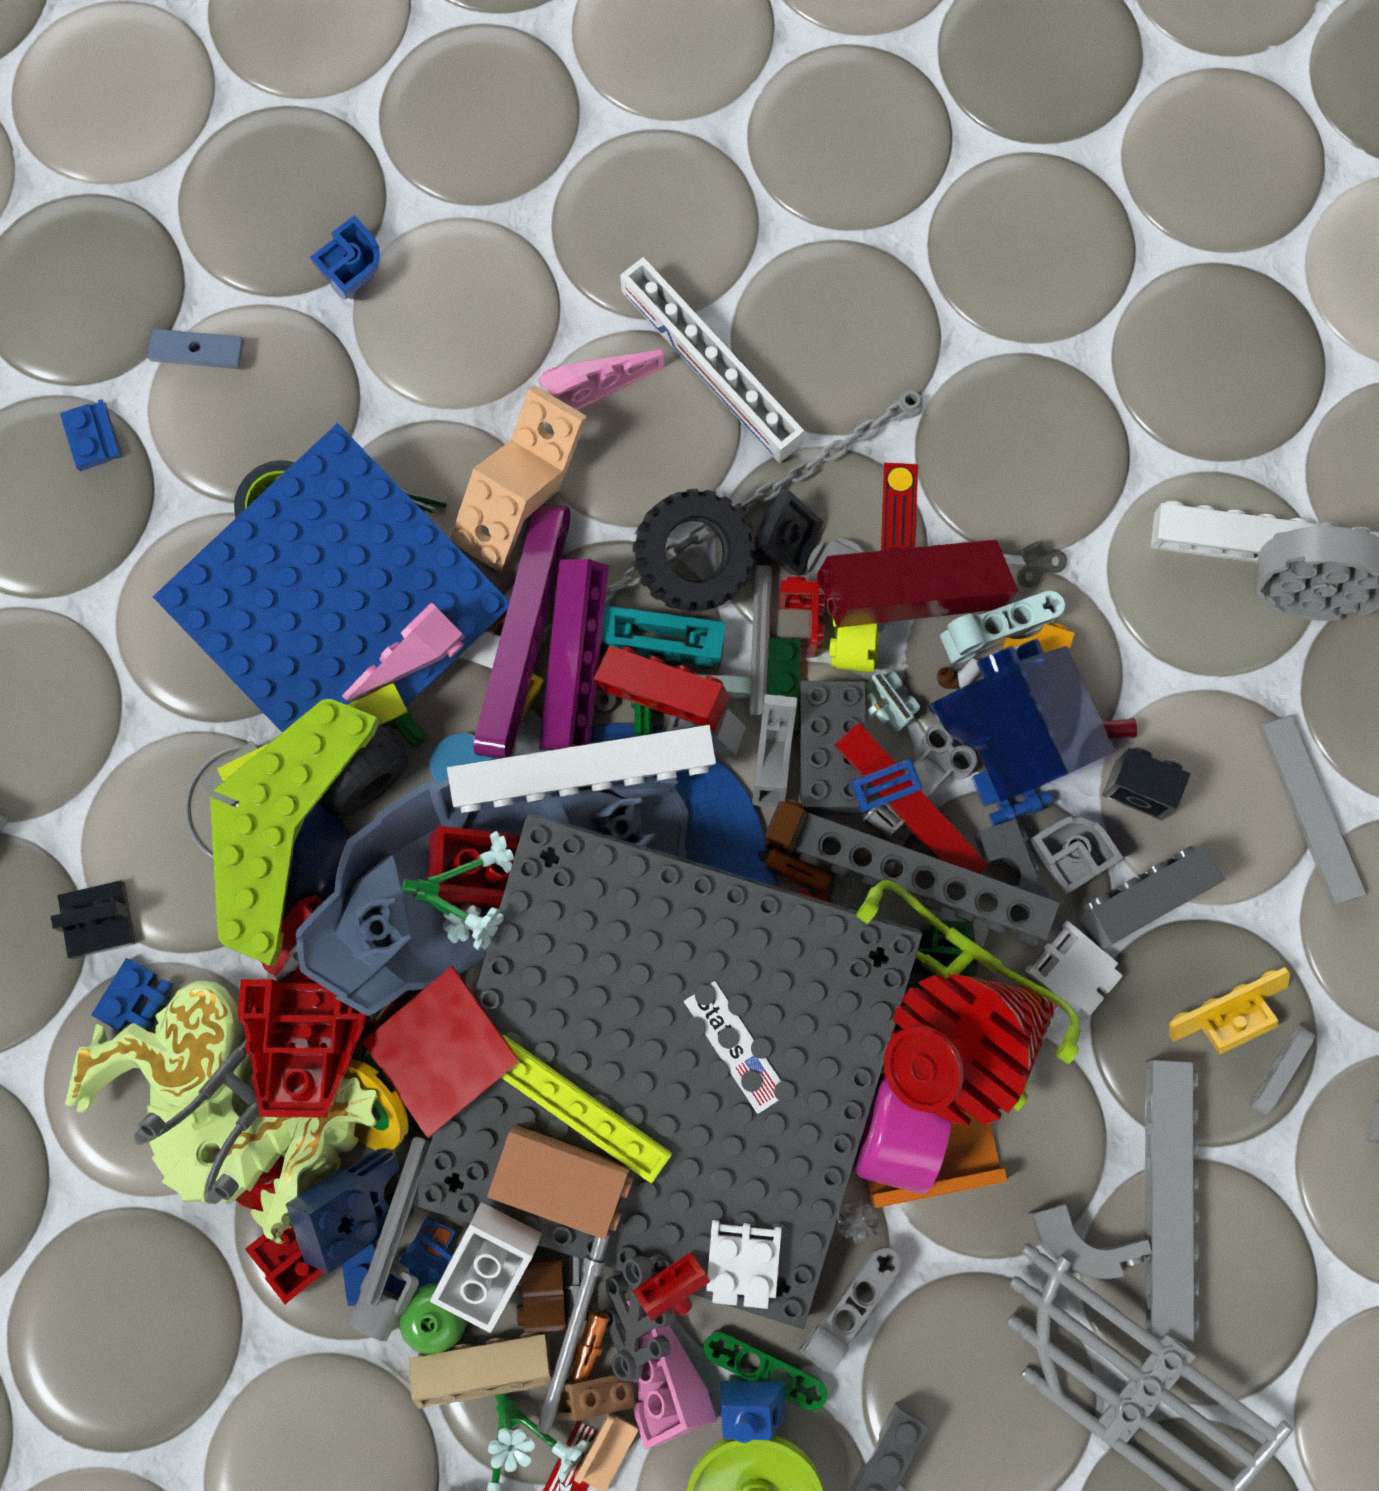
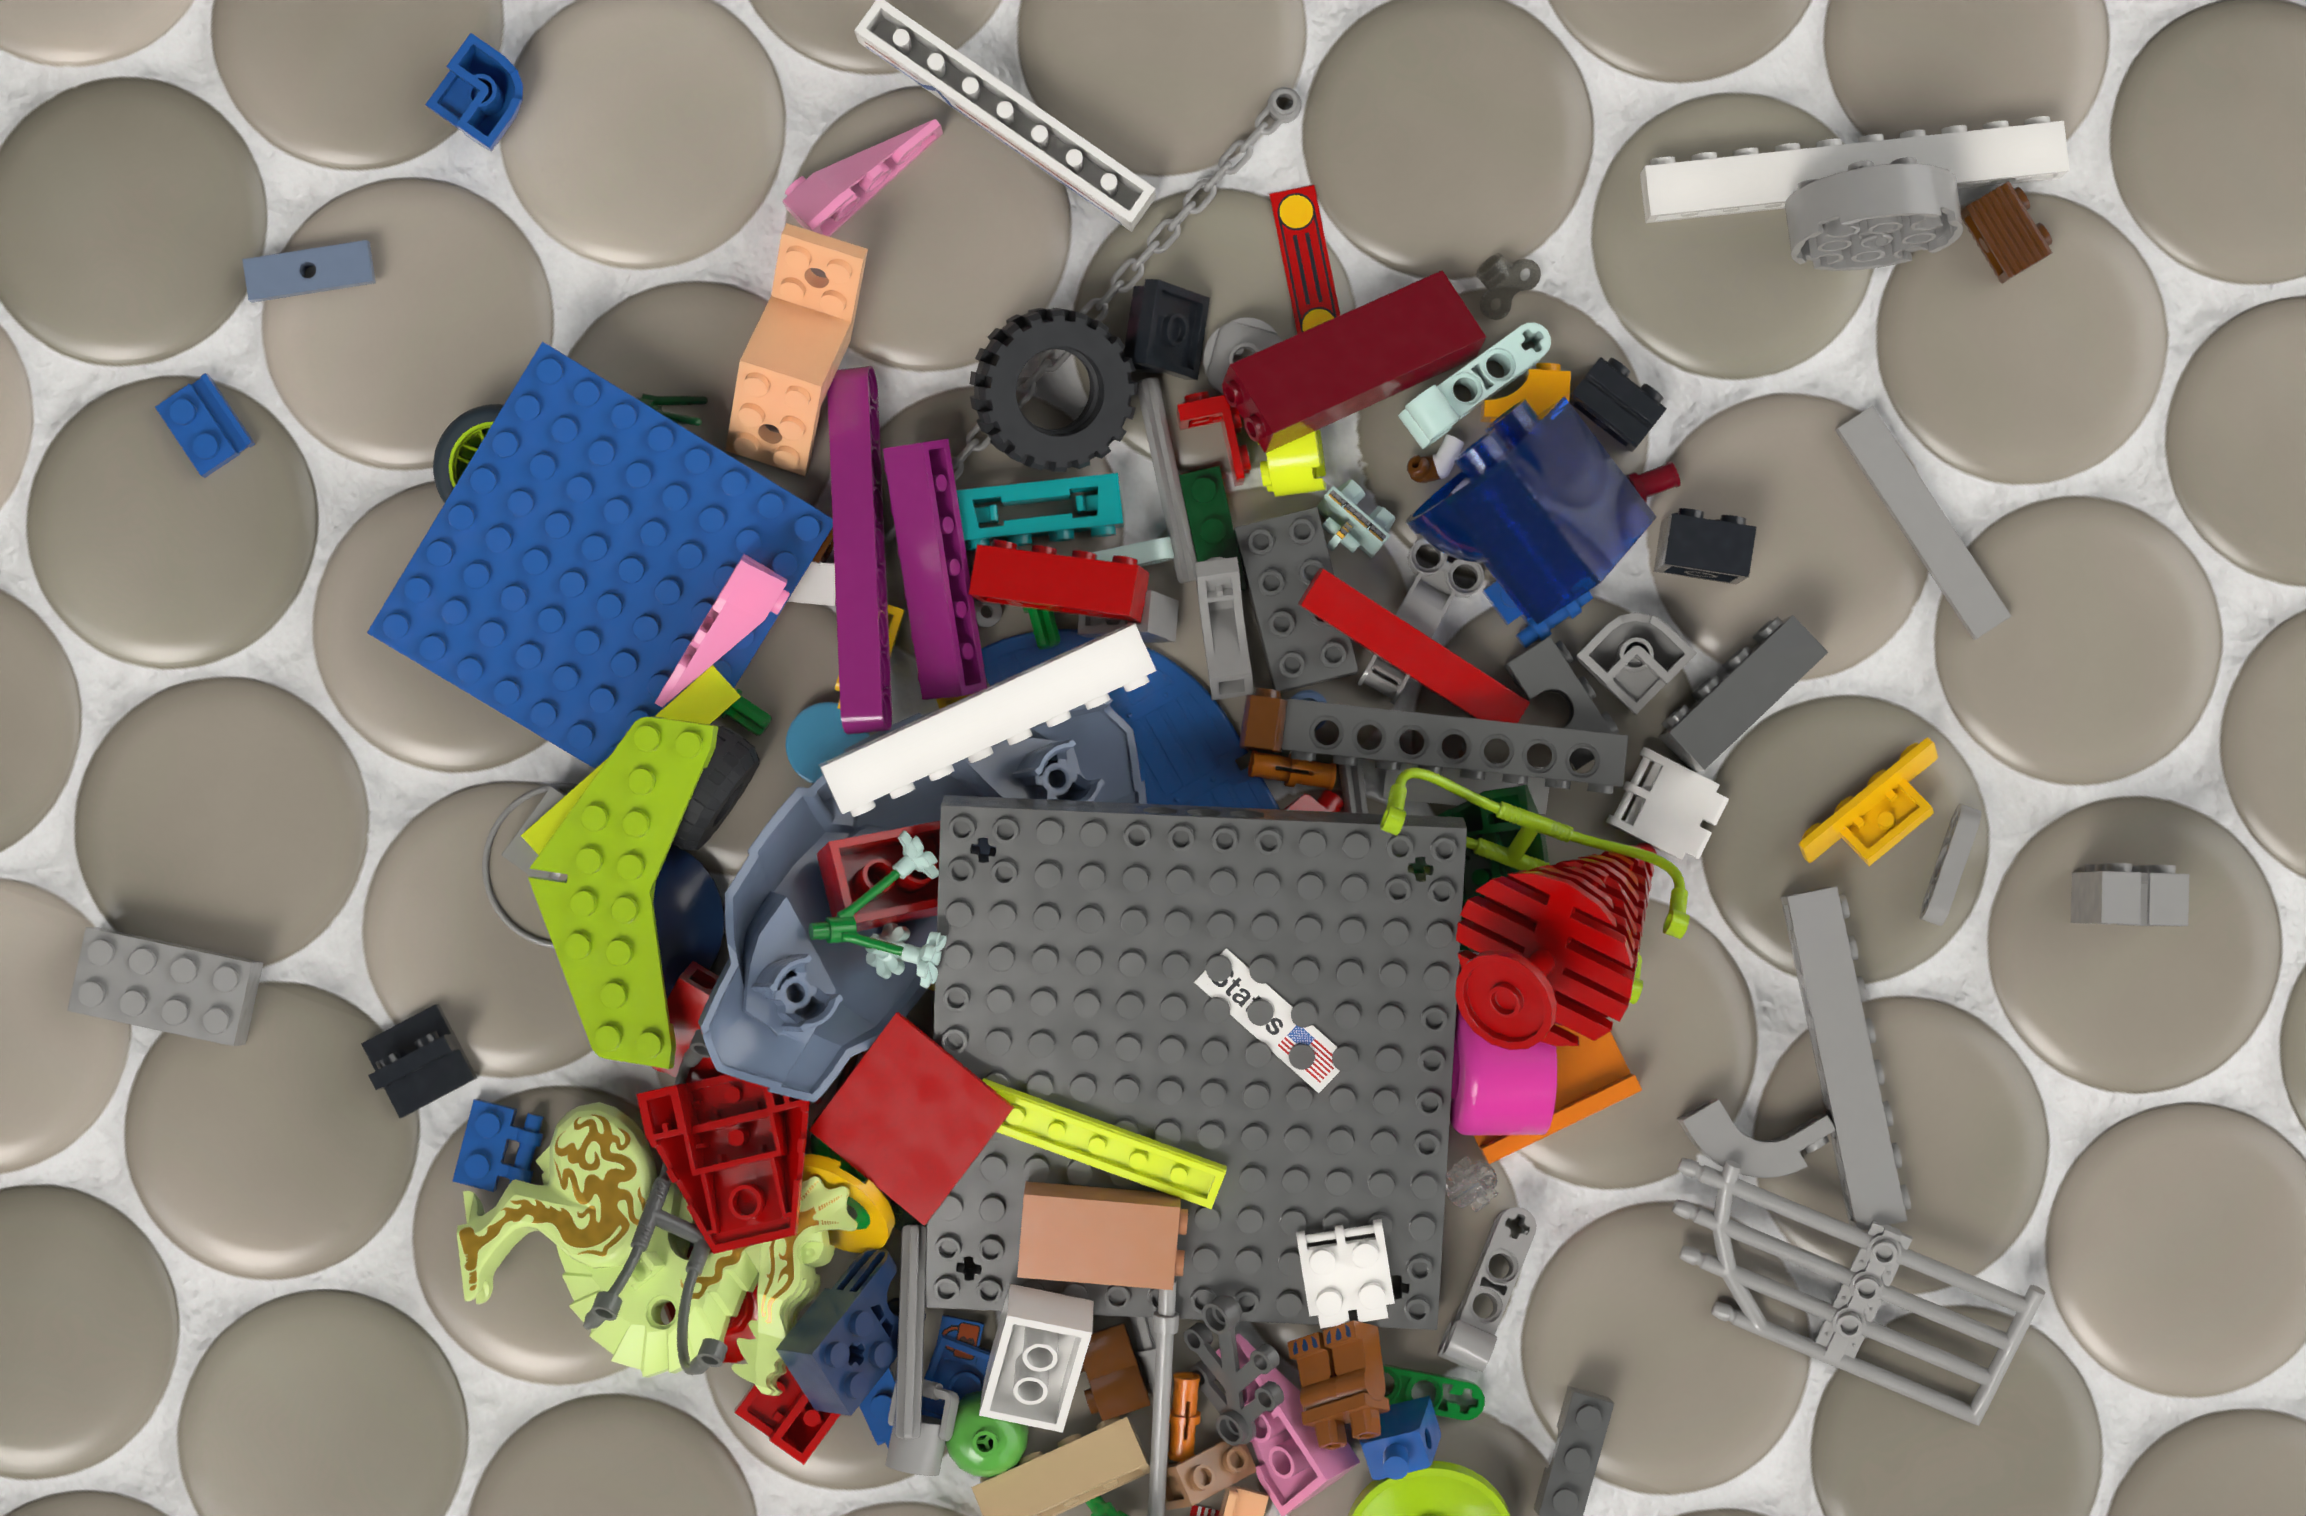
camera: 15 degrees left, 10 degrees up
red tile [632,1252,710,1321] -> none
blue tile [849,759,922,813] -> none
none -> dark orange hips [1287,1320,1390,1450]
none -> black brick [1569,357,1667,452]

